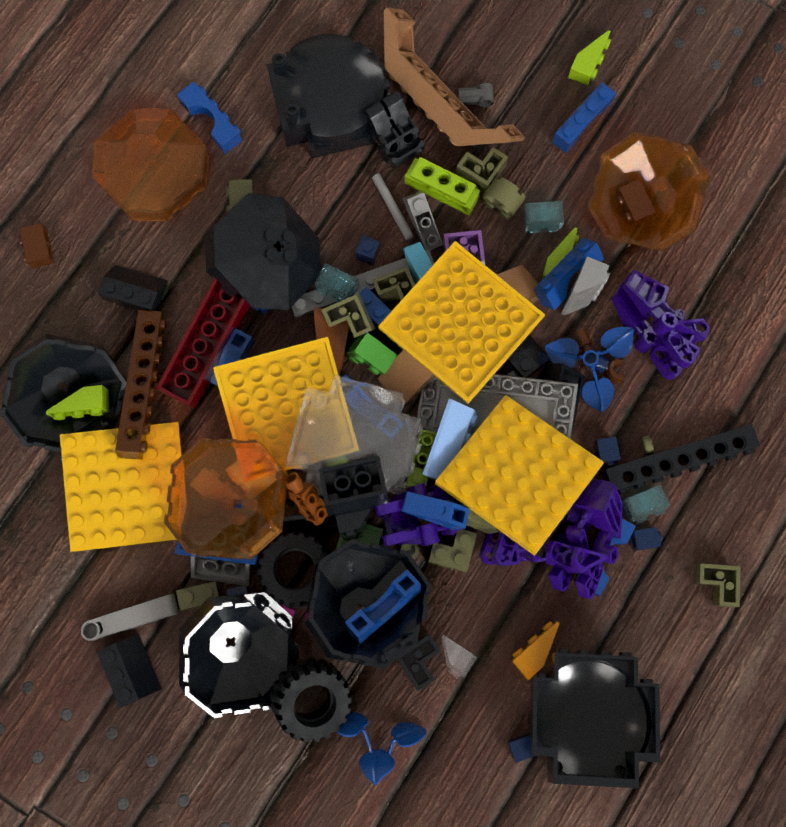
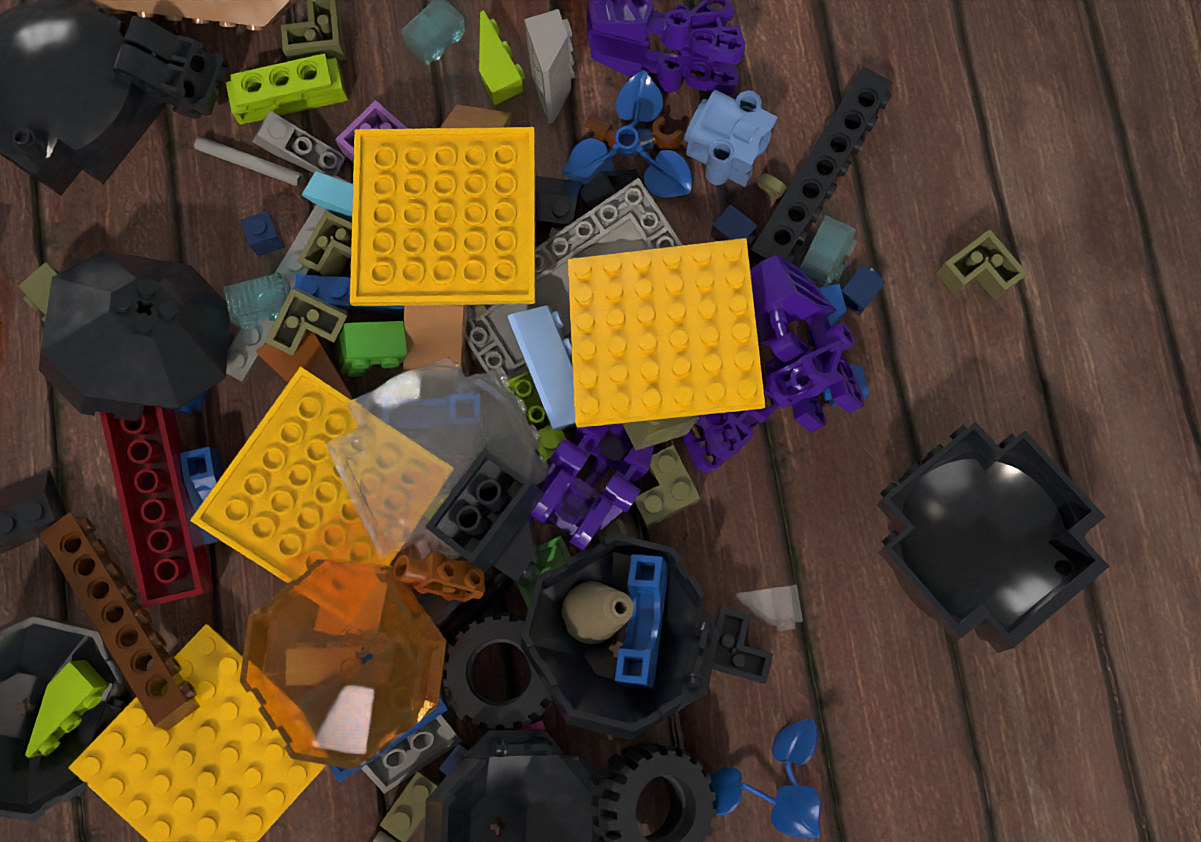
camera: 40 degrees left, 0 degrees up
blue slope [401,492,470,530] -> none
olive brick [482,176,526,220] -> none
dark blue brick [507,733,534,763] -> none
light orange slope [510,621,560,680] -> none
blue arch [533,238,604,310] -> none
none -> dark tan cone [561,581,633,644]
none -> medium blue piece [684,90,778,187]

